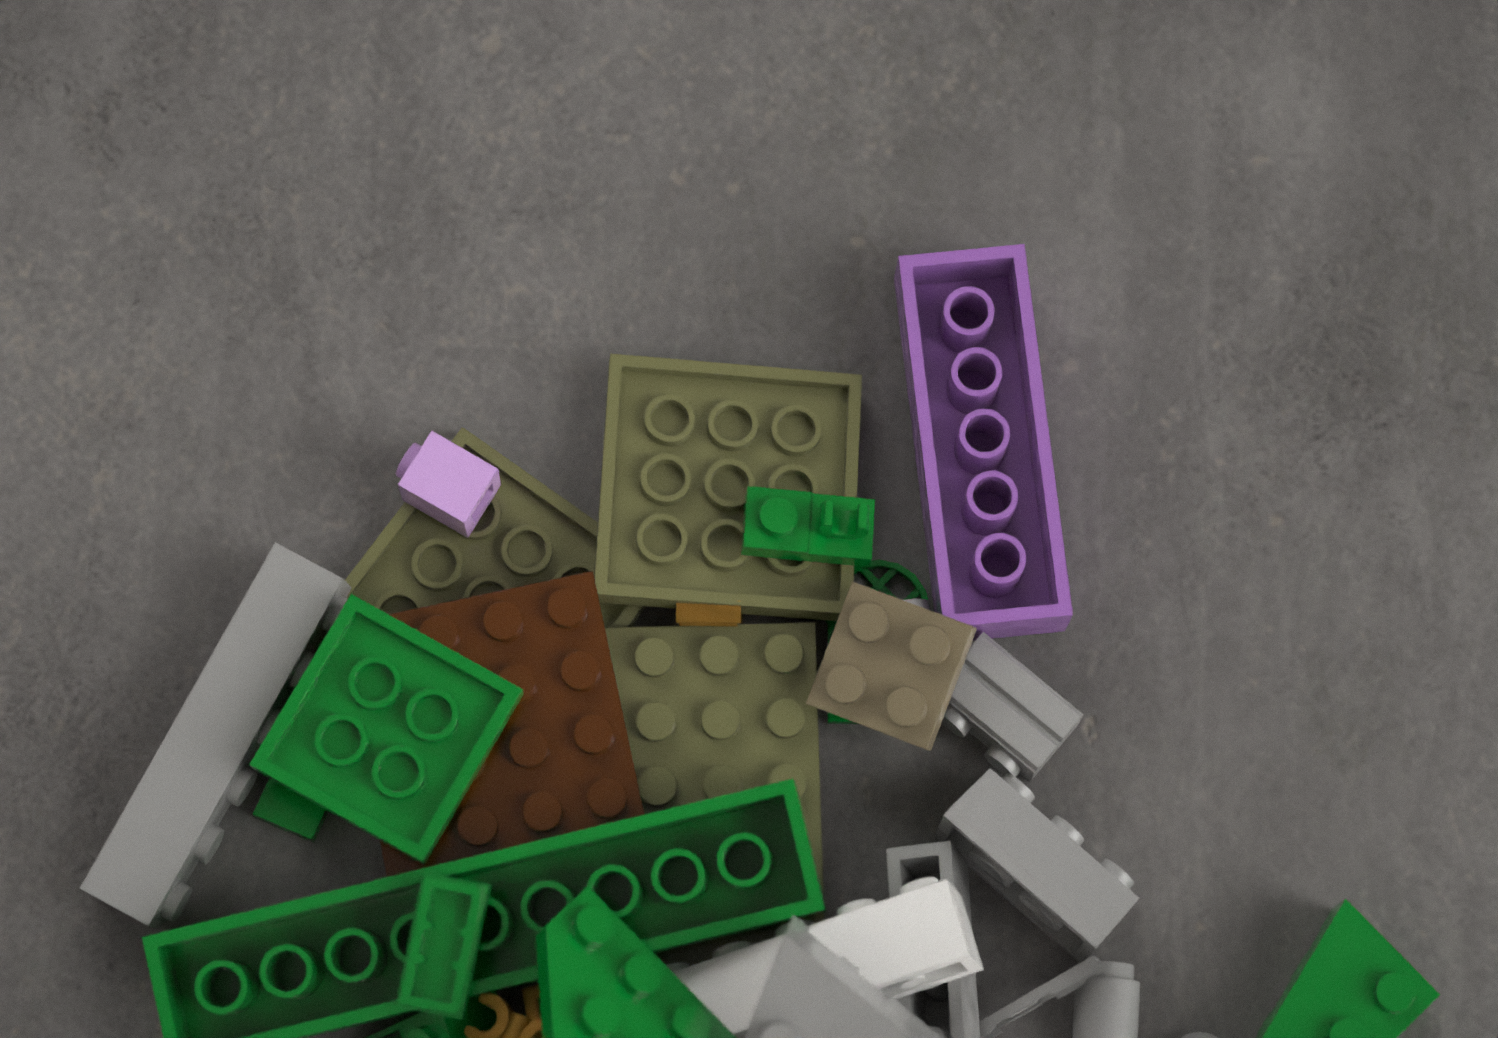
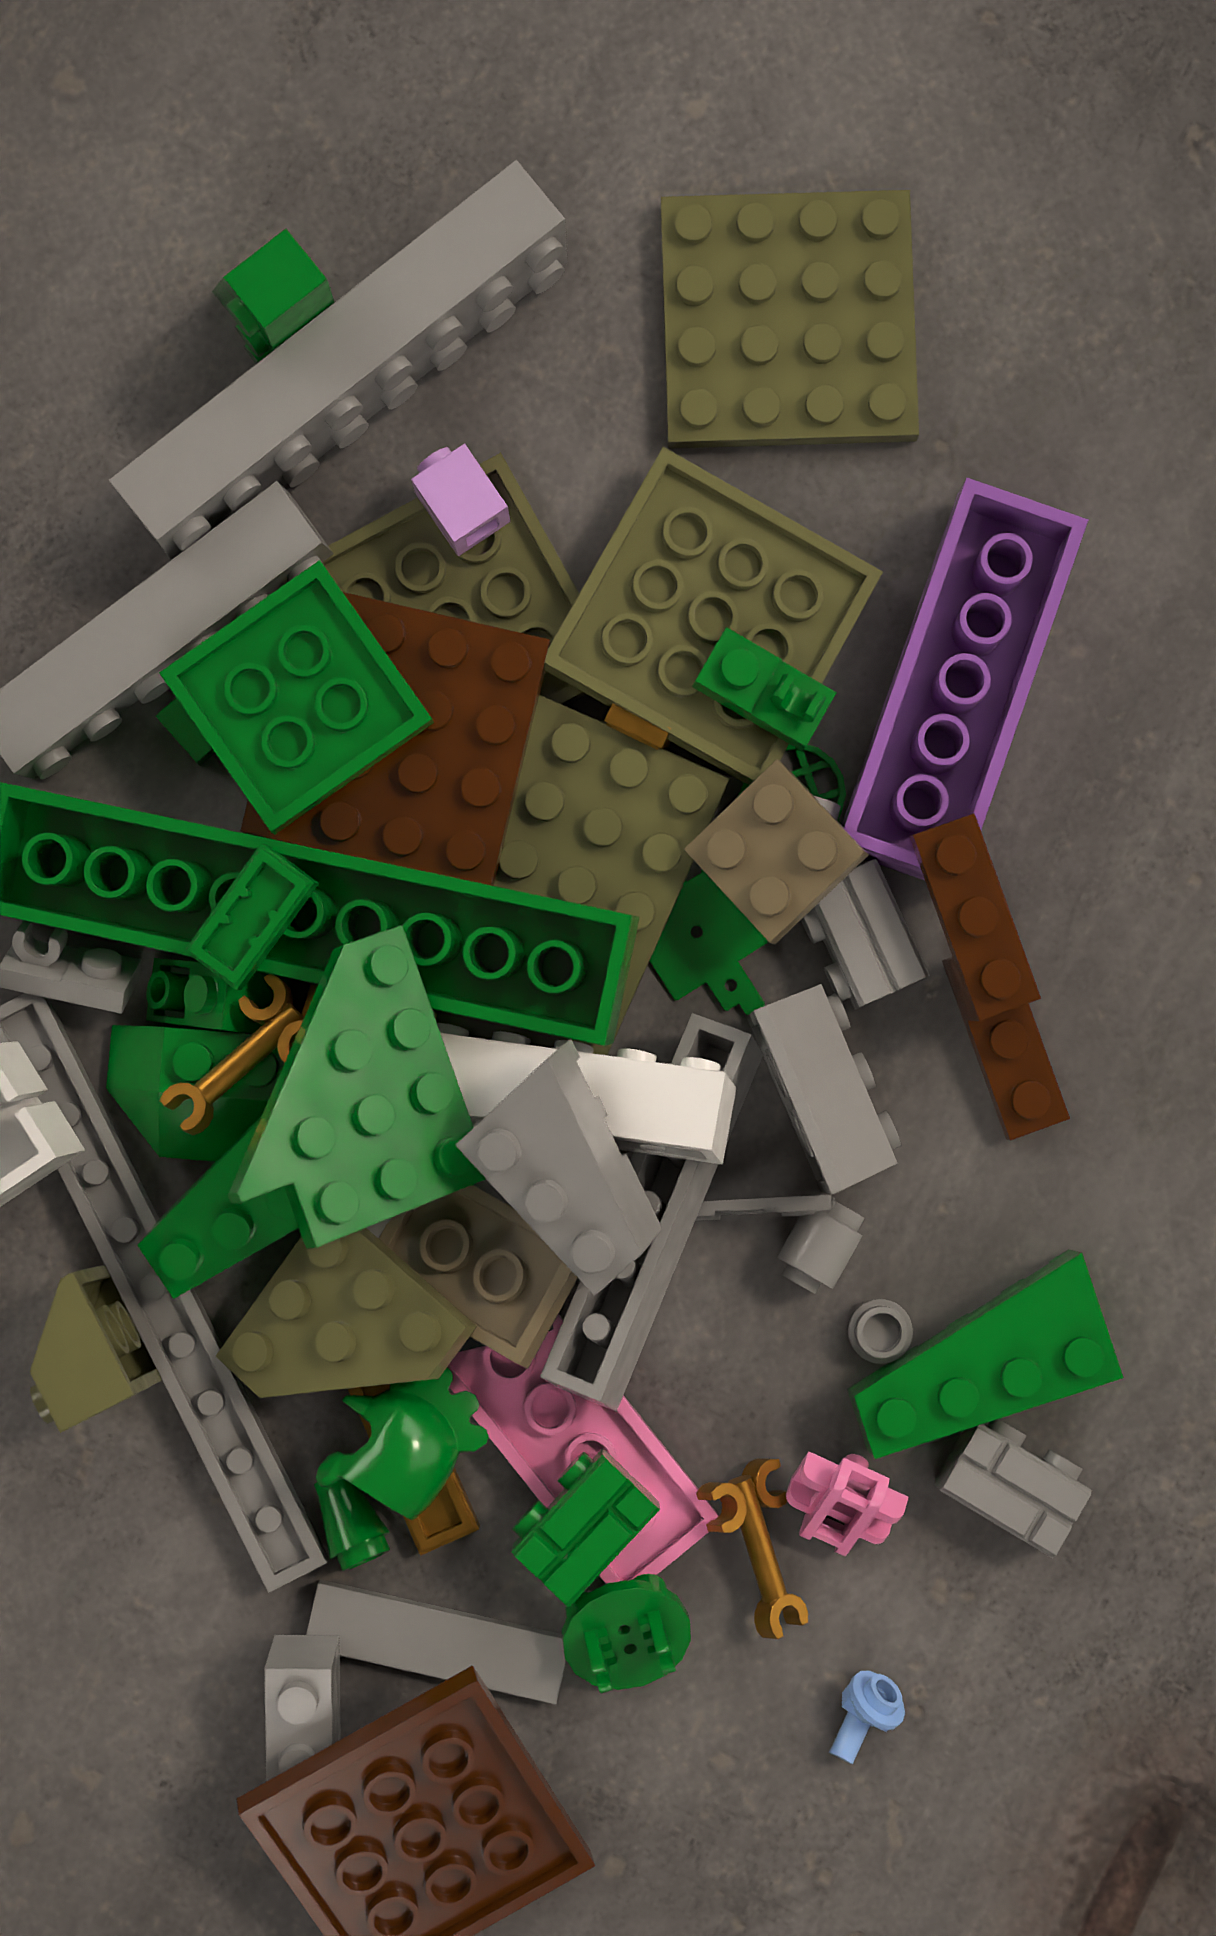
camera: 30 degrees right, 10 degrees up
none -> light grey brick [109,160,567,560]
none -> green wedge [212,229,335,364]
none -> green piece [650,871,768,1015]
none -> olive plate [660,190,919,449]
none -> reddish brown bracket [909,813,1070,1141]

